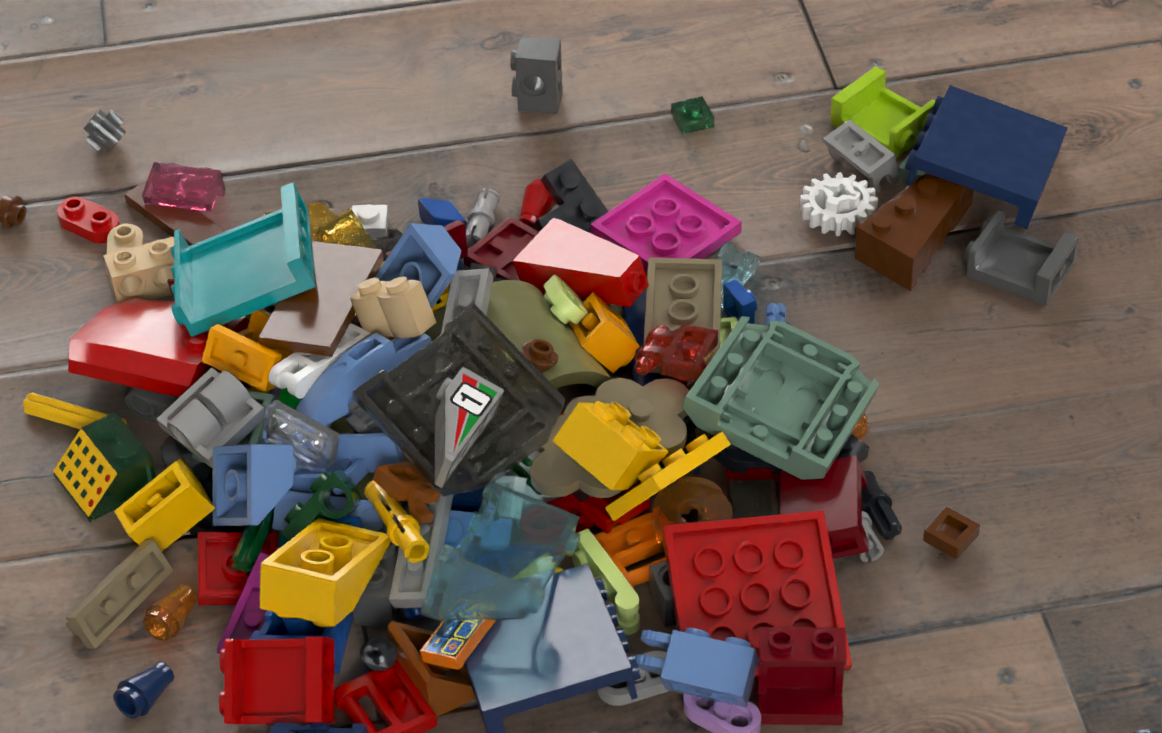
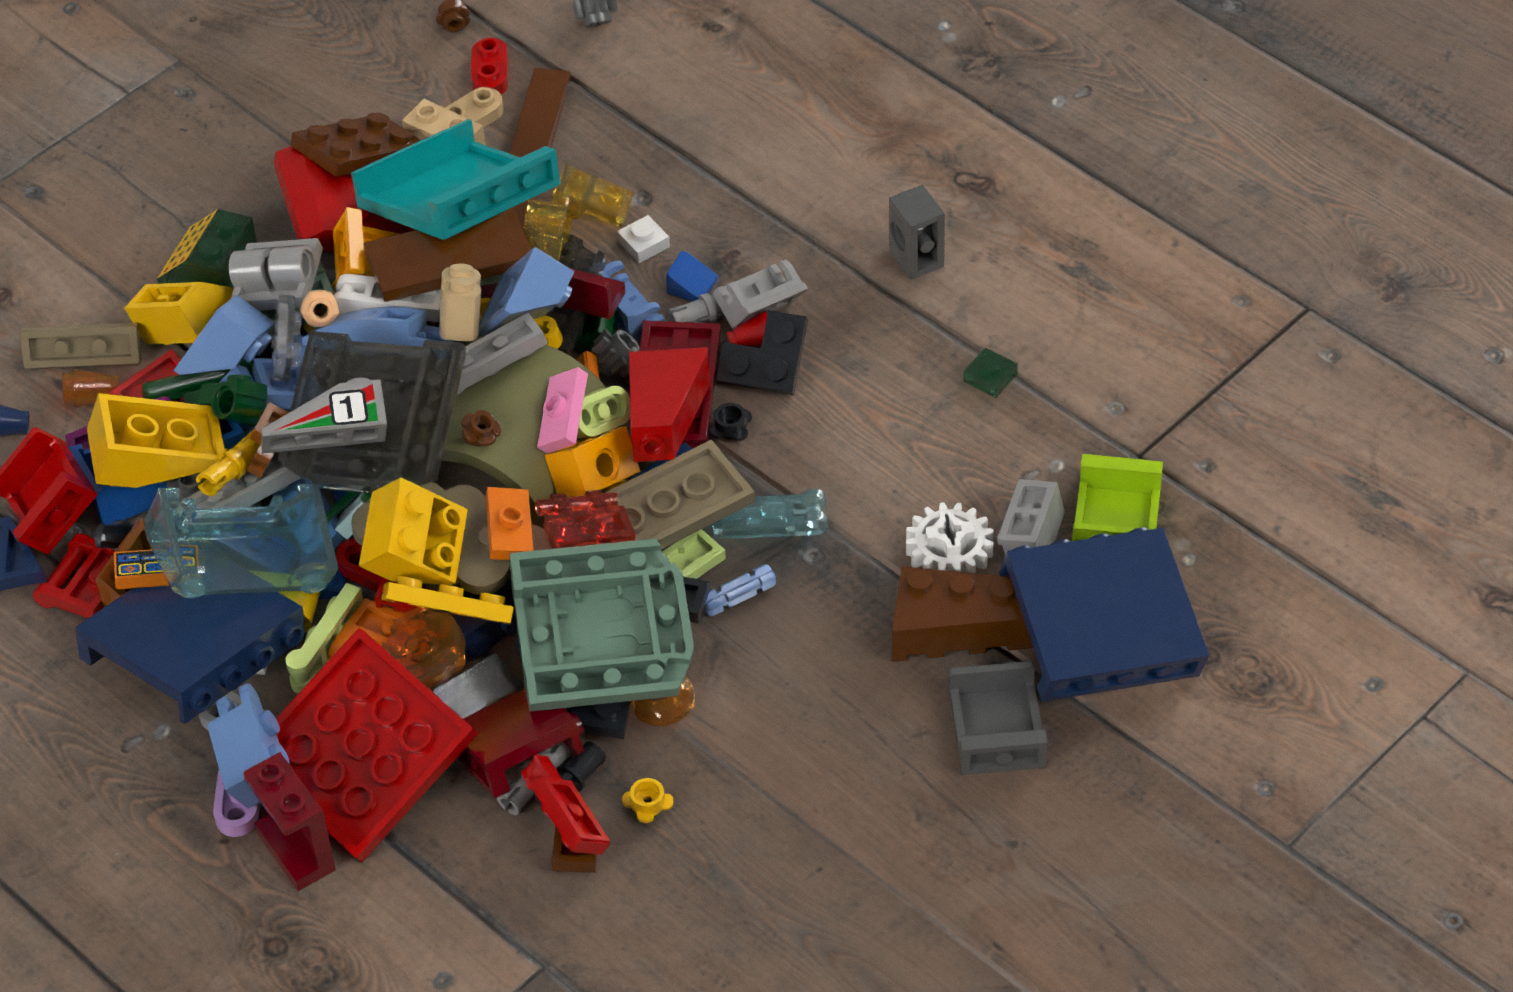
camera: 55 degrees right, 5 degrees up
yellow axle [23,392,128,440] -> none
clear pink bracket [142,162,226,212] -> none
dark pink plate [590,174,741,272] -> none
blue plate [723,279,757,324] -> none
none -> reddish brown plate [291,113,421,177]
none -> light nougat plant [300,290,339,327]
none -> orange plate [485,487,533,560]
none -> red hinge [521,755,610,855]
none -> bright pink plate [537,367,588,453]
none -> yellow plate [622,778,673,823]
none -> light grey hinge [712,259,808,329]

